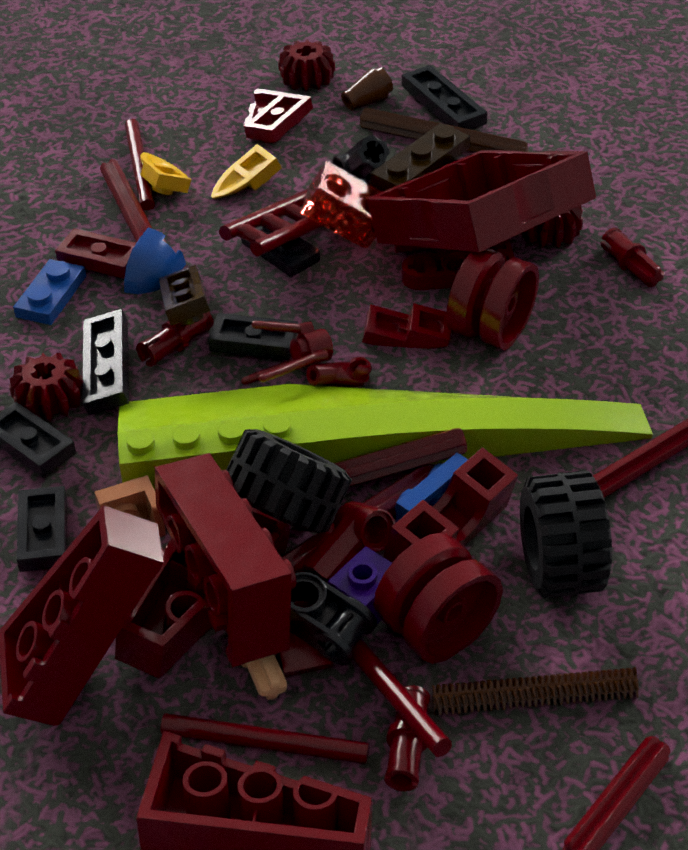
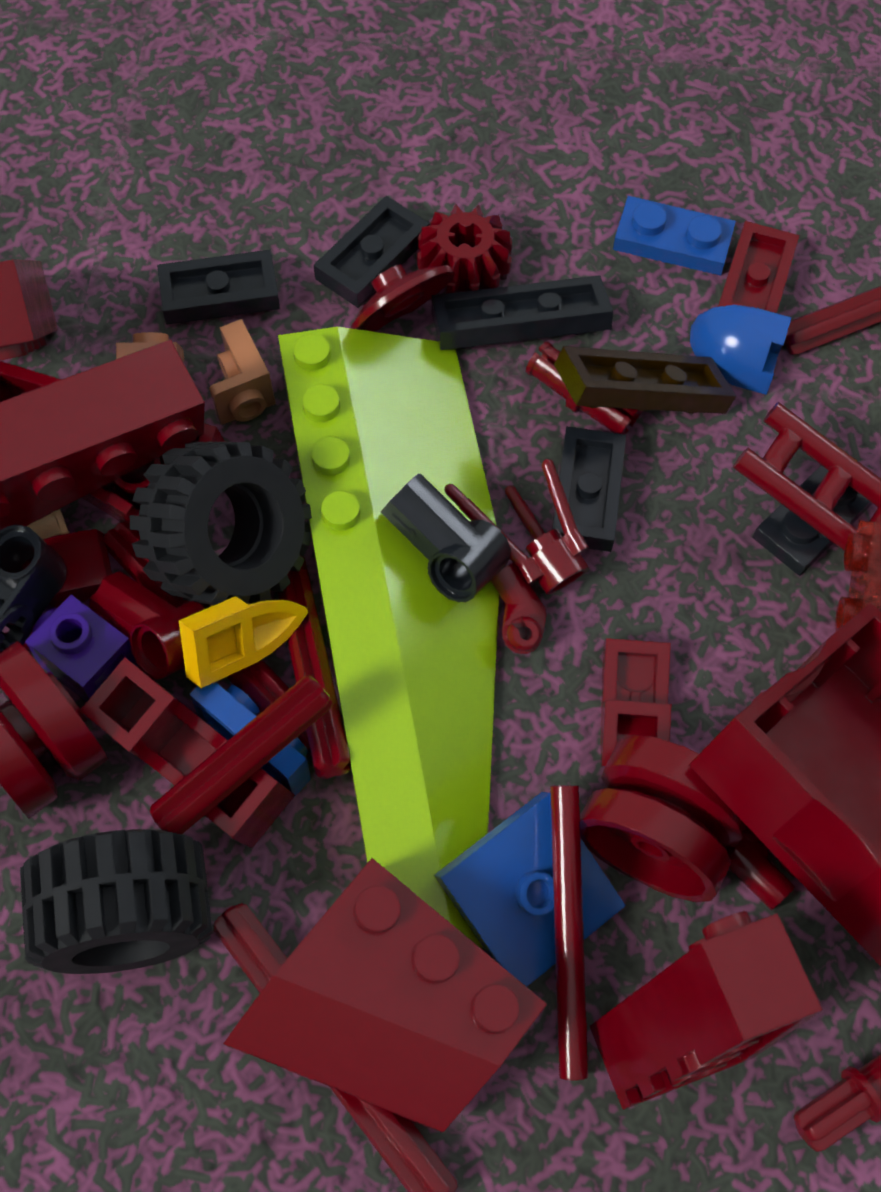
camera: 85 degrees right, 20 degrees up
none -> dark red axle [149,675,333,835]
none -> yellow plate [179,596,308,688]
none -> dark red wedge [223,858,547,1133]
none -> dark red dish [351,265,455,332]
none -> black piece [381,473,511,602]
none -> blue plate [434,791,626,987]
none -> dark red bar [550,785,588,1081]
none -> dark red wedge [589,911,823,1110]

